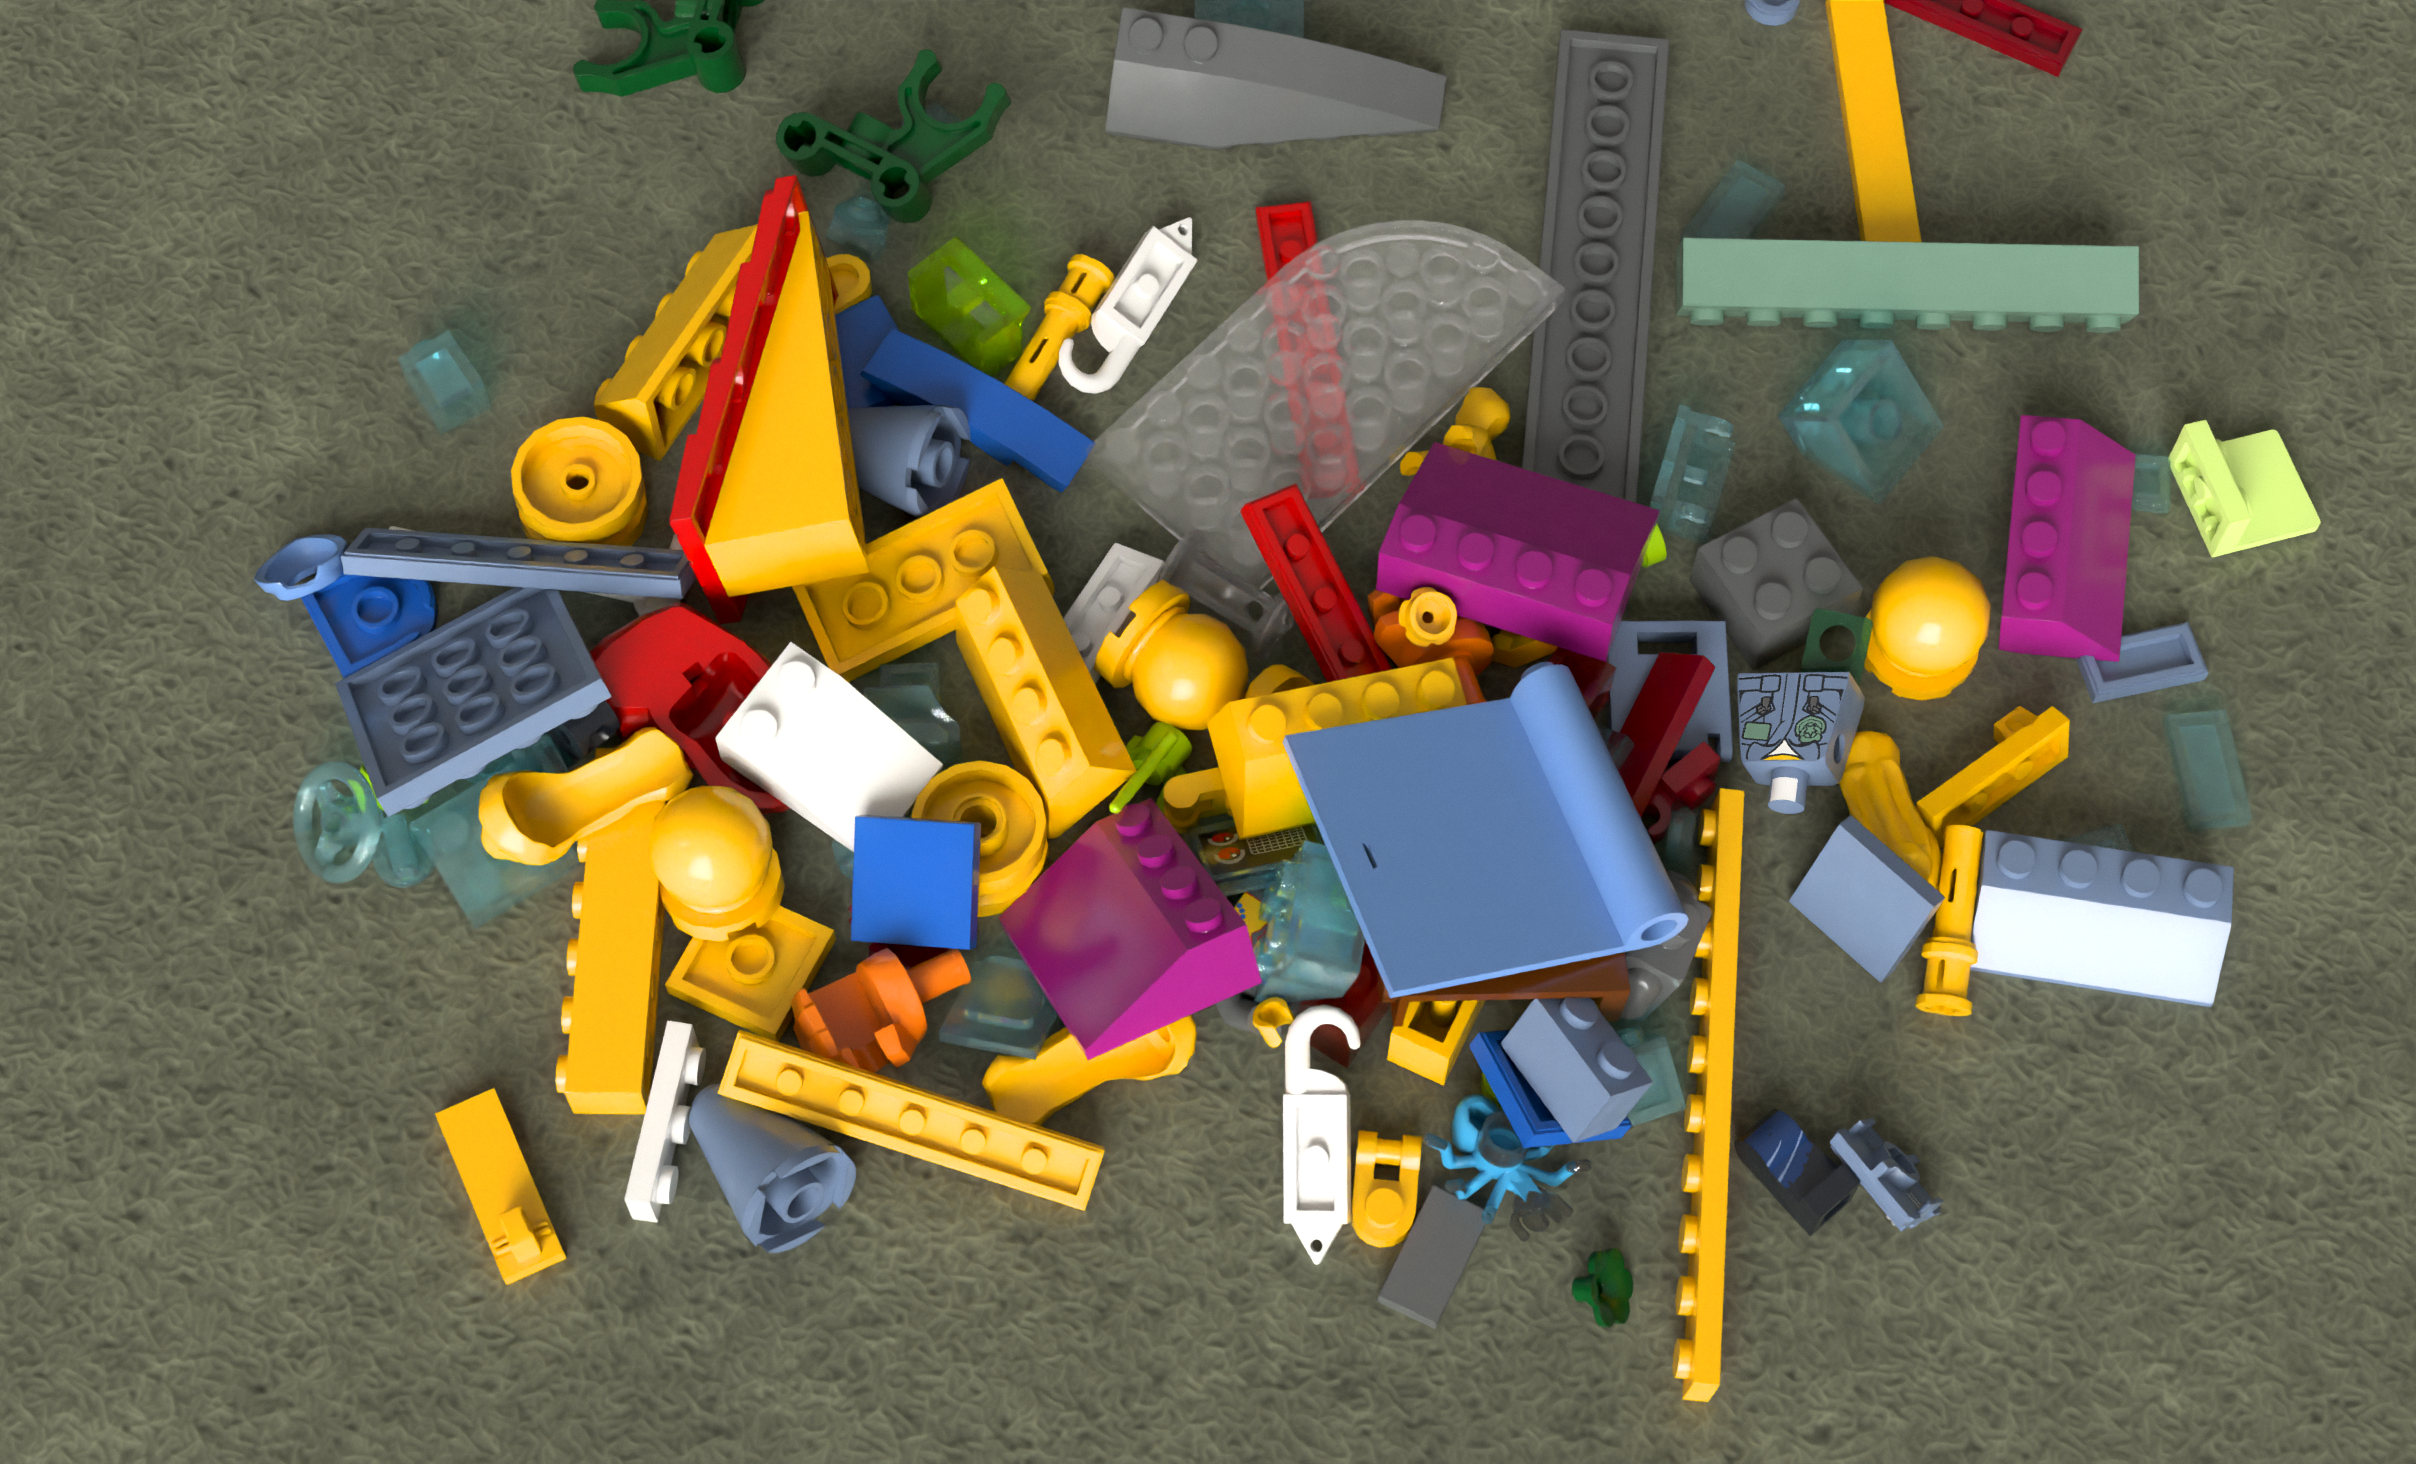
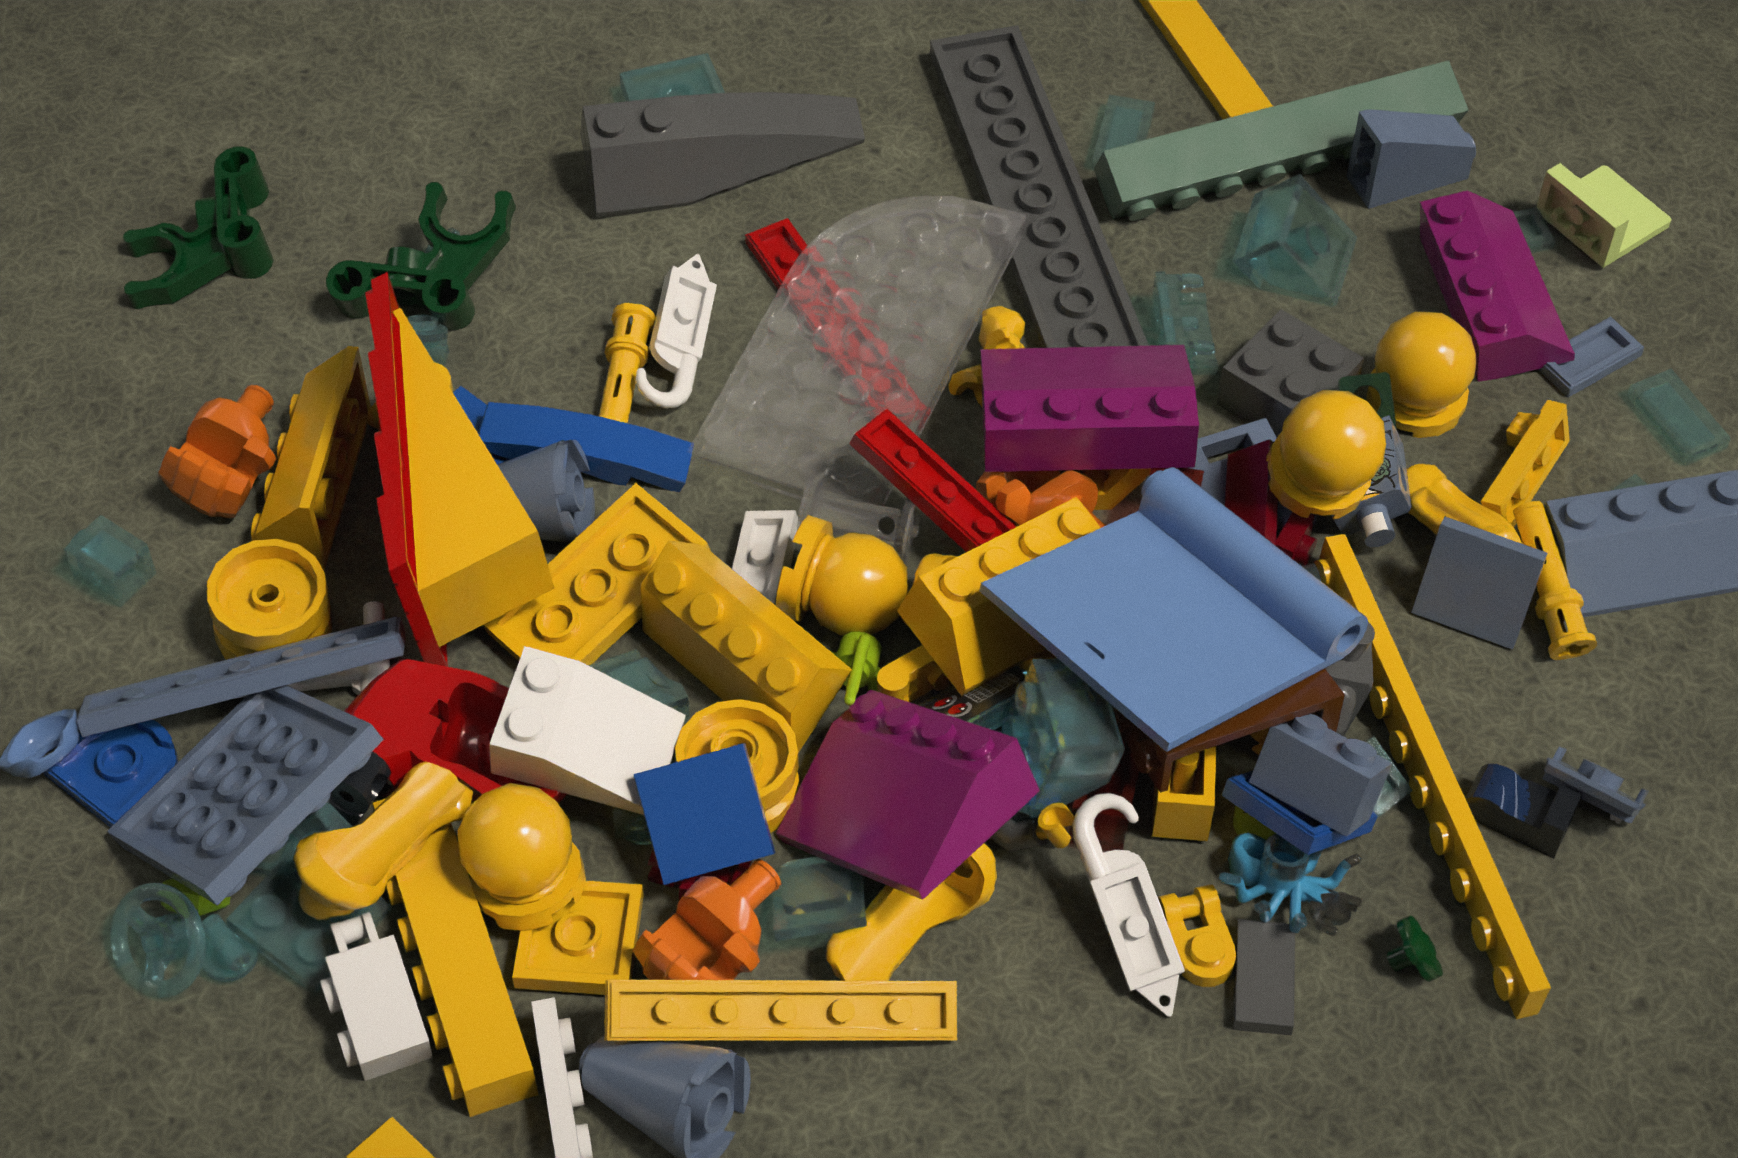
camera: 20 degrees left, 10 degrees down
clear neon green window [907,236,1031,377] -> none
yellow plate [1398,587,1457,647] -> none
none -> orange piece [158,385,276,519]
none -> white brick [320,912,433,1081]
none -> yellow tile [1267,390,1386,519]
none -> sand blue slope [1346,109,1476,209]

